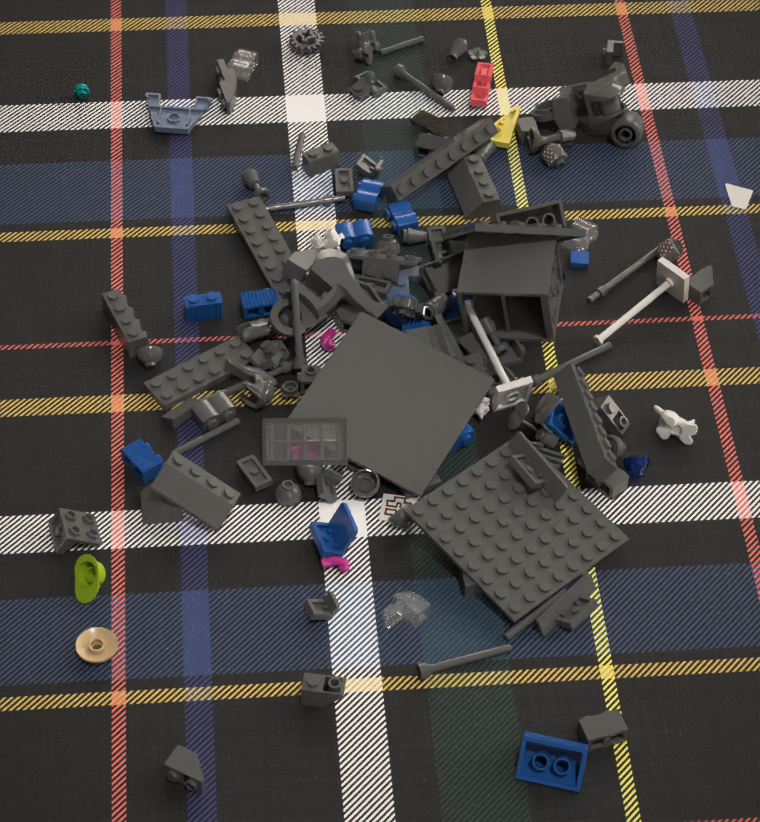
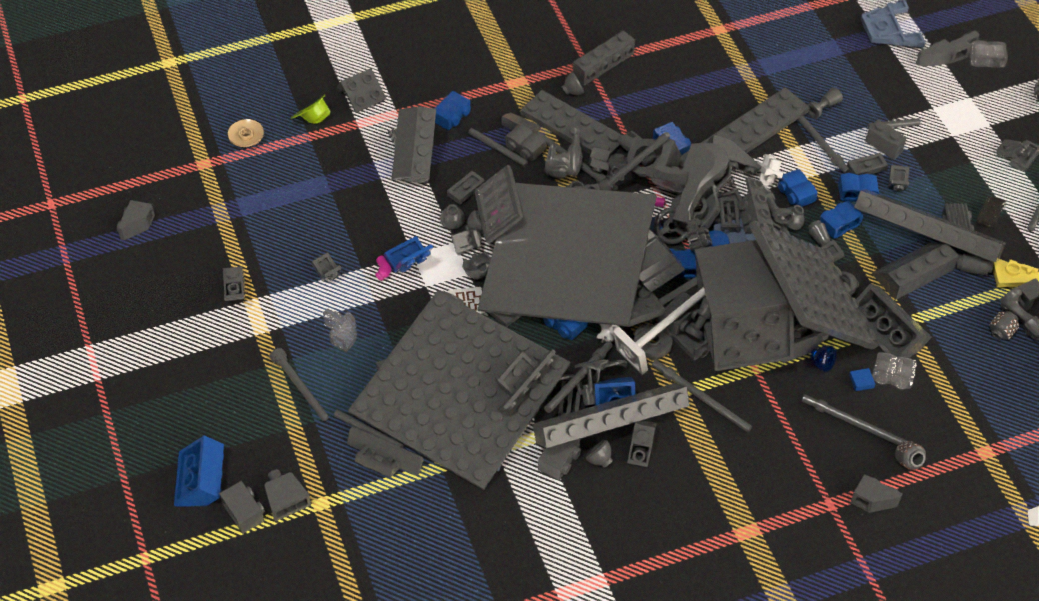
camera: 75 degrees right, 5 degrees up
blue brick [183,291,223,323] -> none
white tile [593,257,690,346] -> none
clear blue brick [623,455,650,478] -> none
white animal [653,405,698,445] -> none
none -> dark grey torso [264,469,311,522]
none -> dark grey bar [544,341,613,413]

